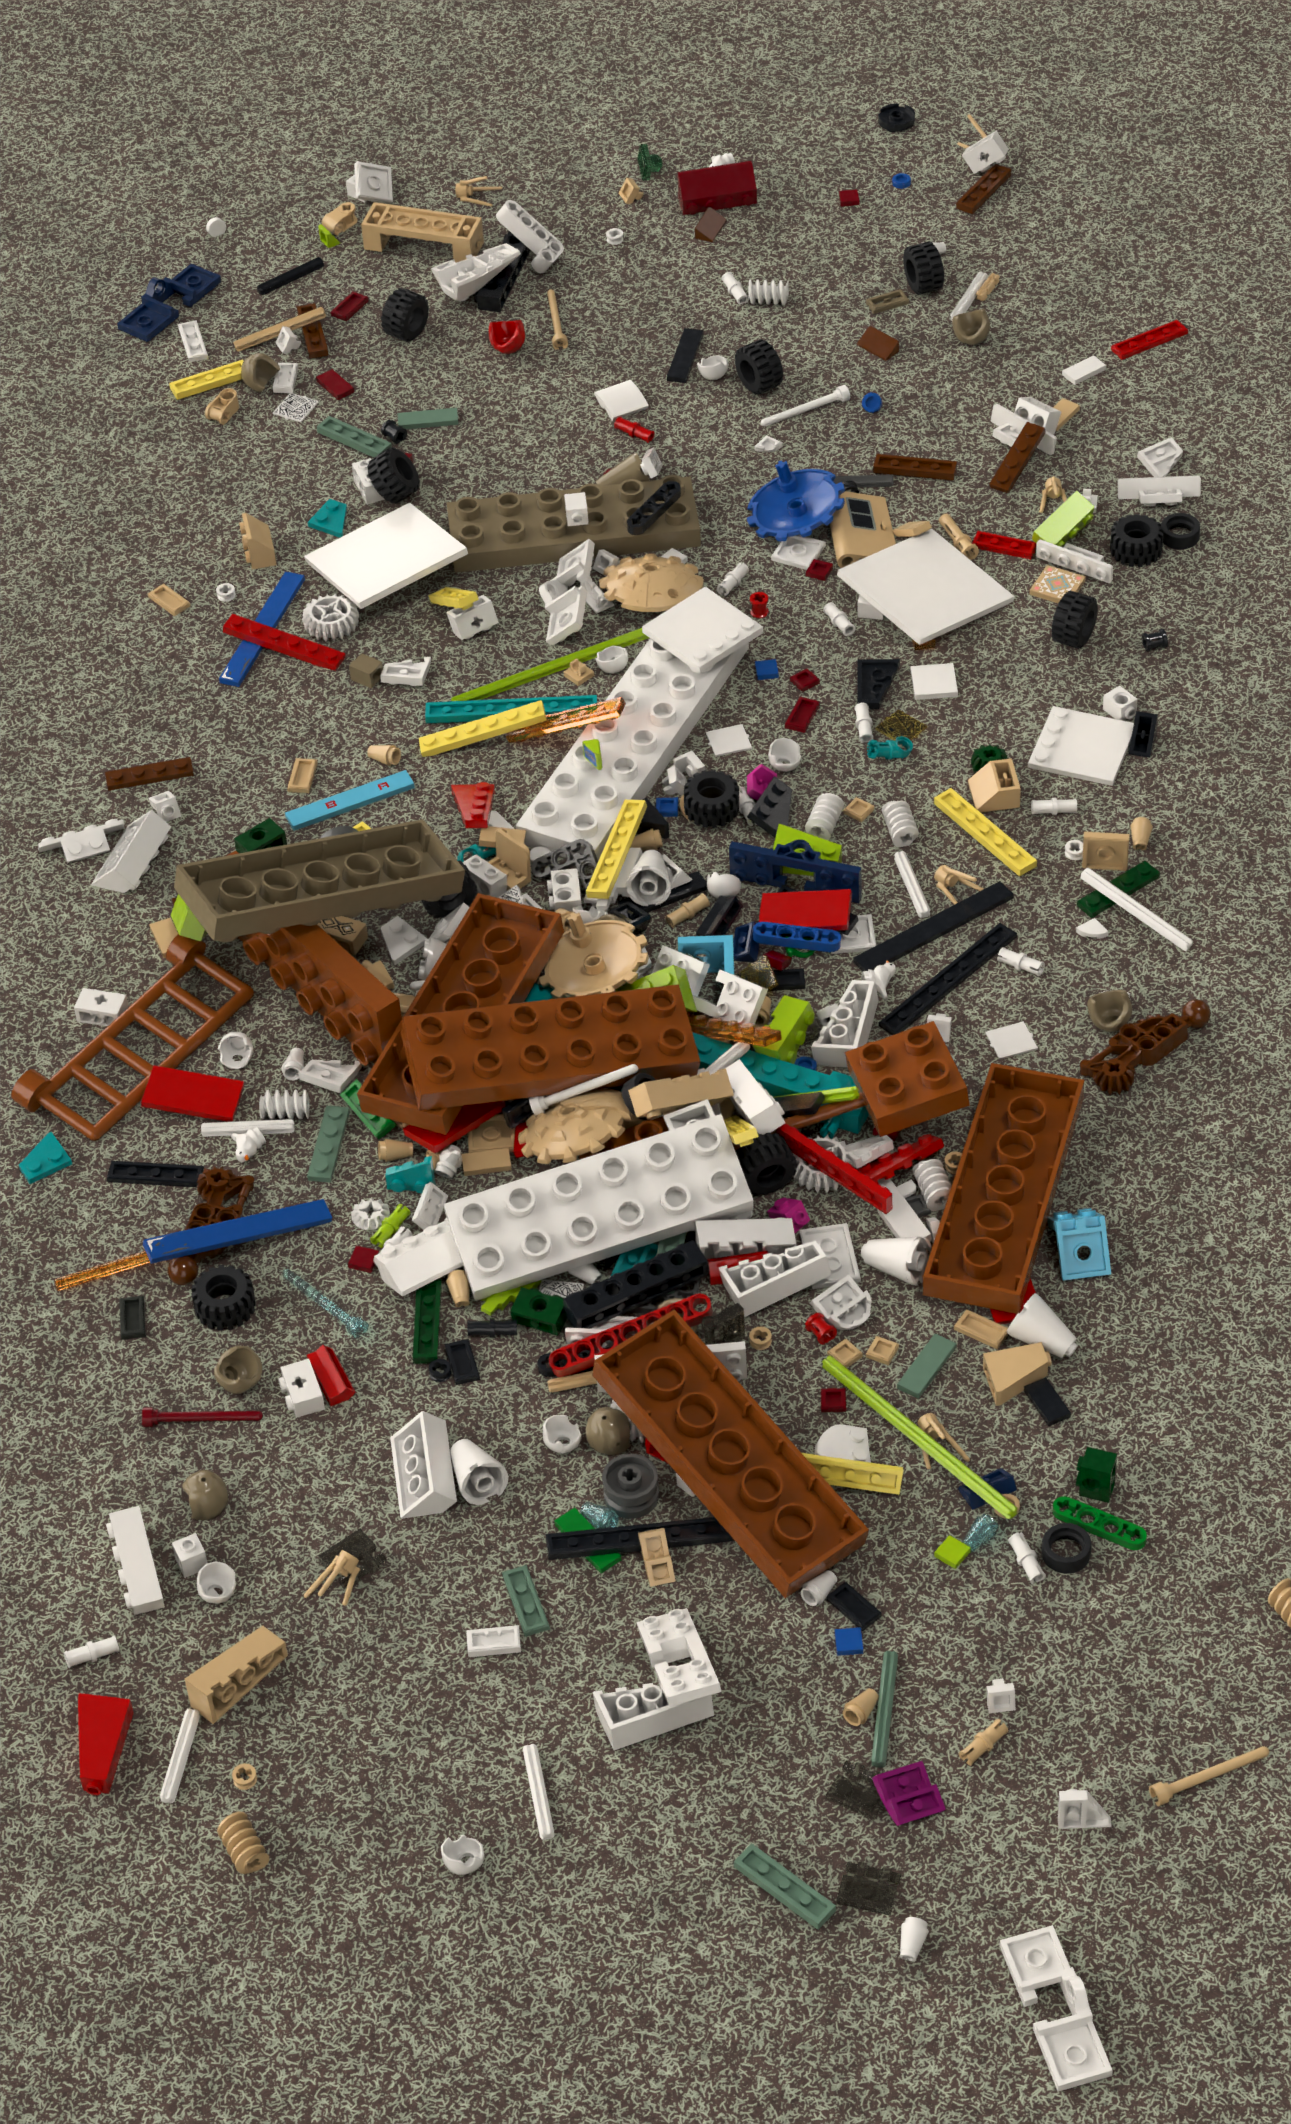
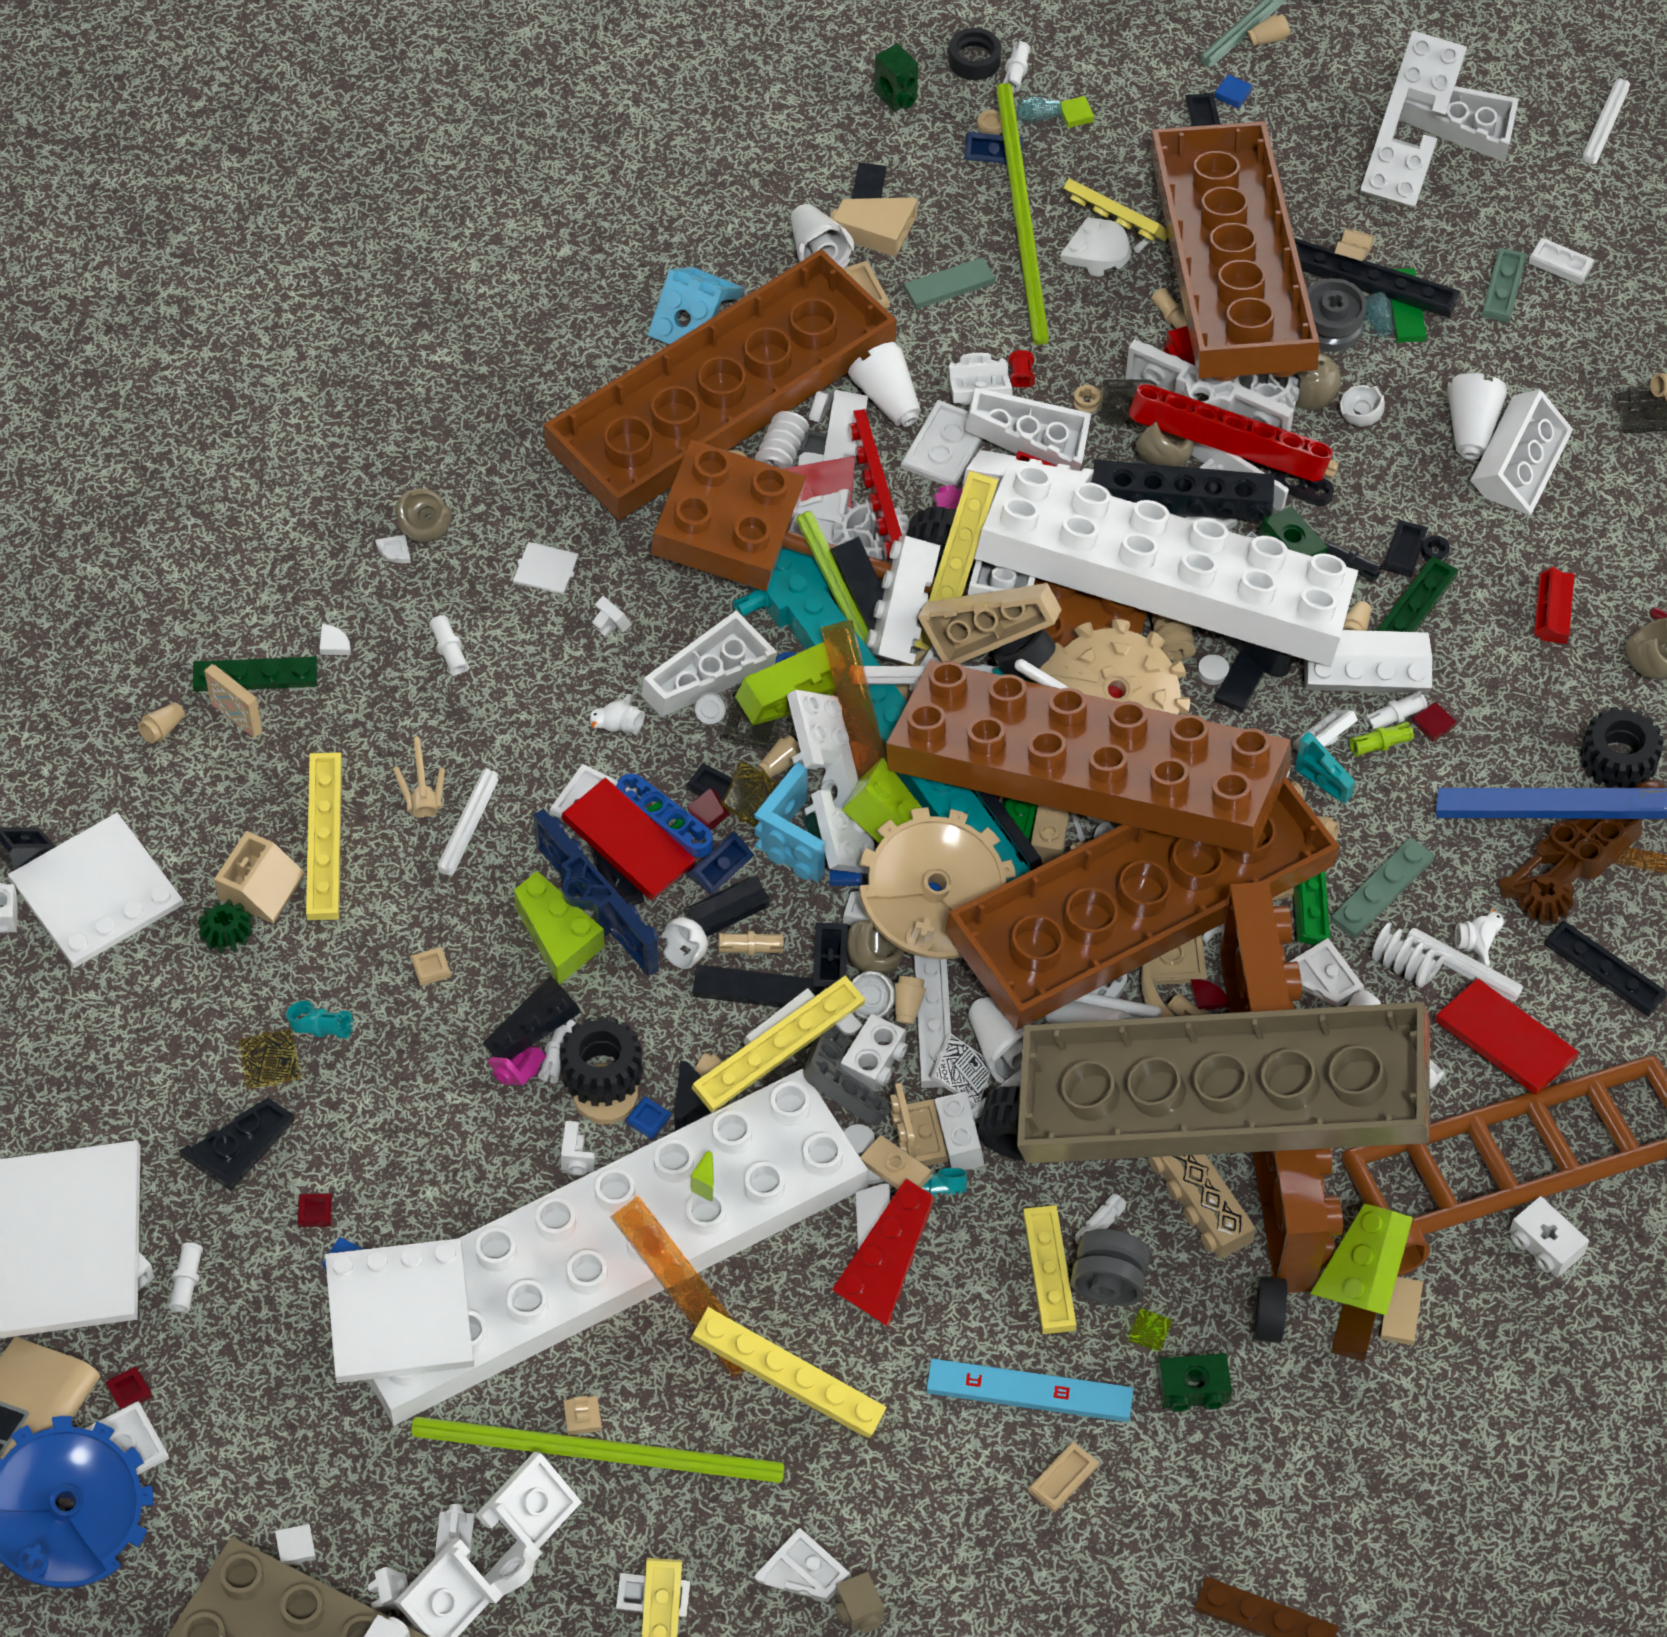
camera: 150 degrees left, 10 degrees up
white bracket [38,819,124,863] -> none
white slope [91,810,171,893] -> none
white bracket [149,791,181,822] -> none
white brick [278,1359,325,1418] -> none
clear light blue piece [282,1269,369,1339] -> none
white gear [351,1197,390,1230] -> none
tan cone [367,745,401,766] -> none
teal plate [425,695,597,723] -> none
white hair [595,646,628,674] -> none
tan piece [599,554,704,612] -> none
white cone [626,850,671,906] -> none
black beam [627,481,681,535] -> none
white tile [662,765,687,795] -> none
white slope [662,854,692,889] -> none
white piece [706,724,752,757] -> none
white pin [717,563,749,596] -> none
red bush [750,592,769,619] -> none
white hair [768,738,801,772] -> none
dark red tile [785,697,820,733] -> none
white piece [805,793,844,840] -> none
dark red tile [821,1388,846,1412] -> none
tan tile [827,1339,863,1368] -> none
black tile [853,881,1014,972] -> none
white pin [855,703,873,743] -> none
tan tile [866,1336,899,1365] -> none
black tile [878,923,1017,1035] -> none
white piece [882,801,919,847] -> none
white tile [910,663,958,700] -> none
tan plant [918,1413,970,1469] -> none
white pin [1031,798,1077,815] -> none
green beam [1052,1496,1147,1550] -> none
white bush [1065,840,1083,860] -> none
reddish brown arm [1080,999,1211,1095] -> none
white axle [1081,868,1193,951] -> none

